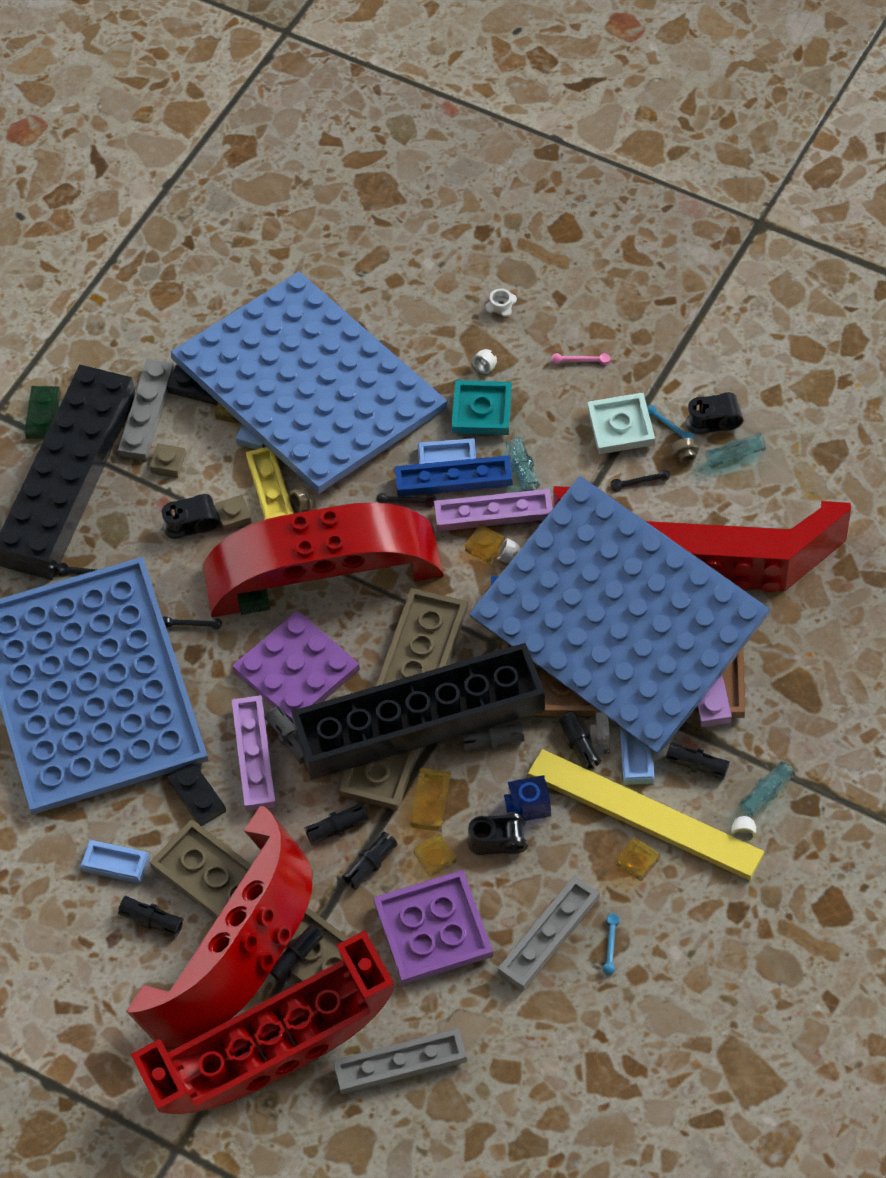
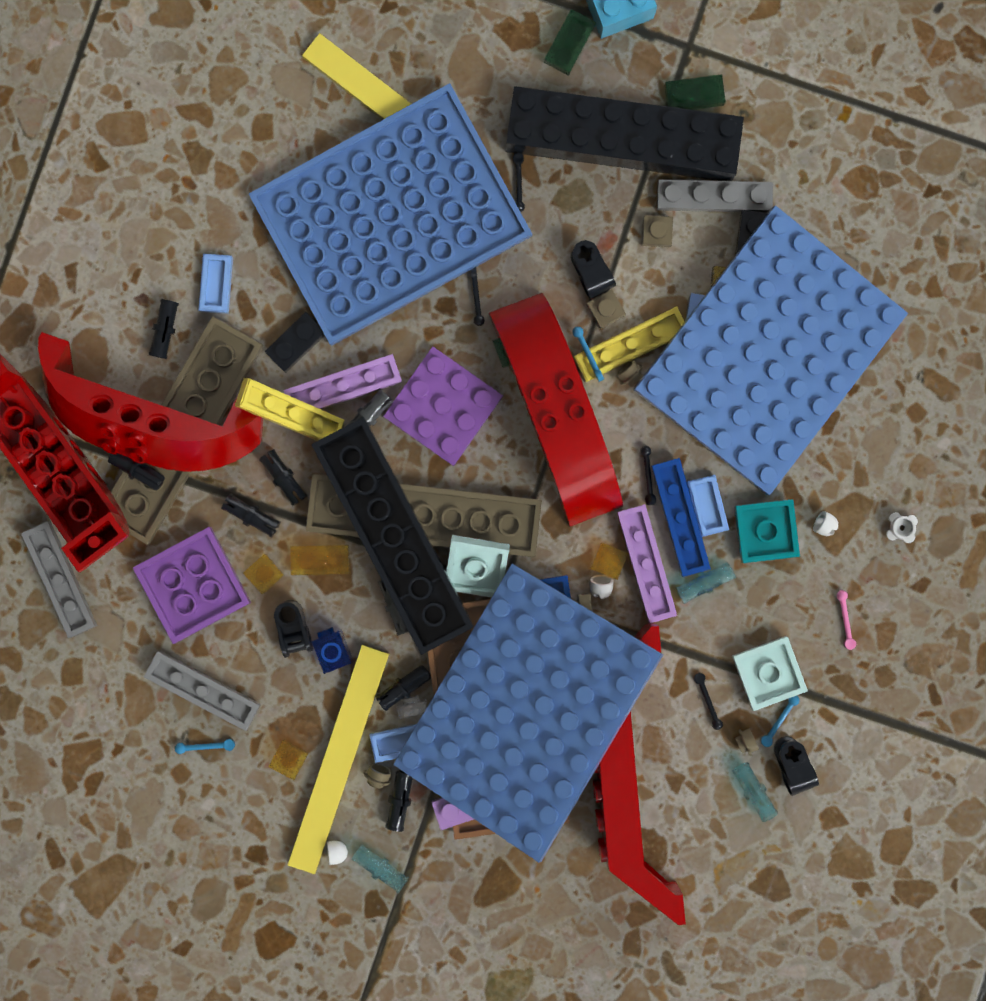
camera: 80 degrees right, 30 degrees up
none -> light yellow tile [235,378,344,441]
none -> dark tan plate [364,763,392,789]
none -> light aqua plate [447,535,510,597]

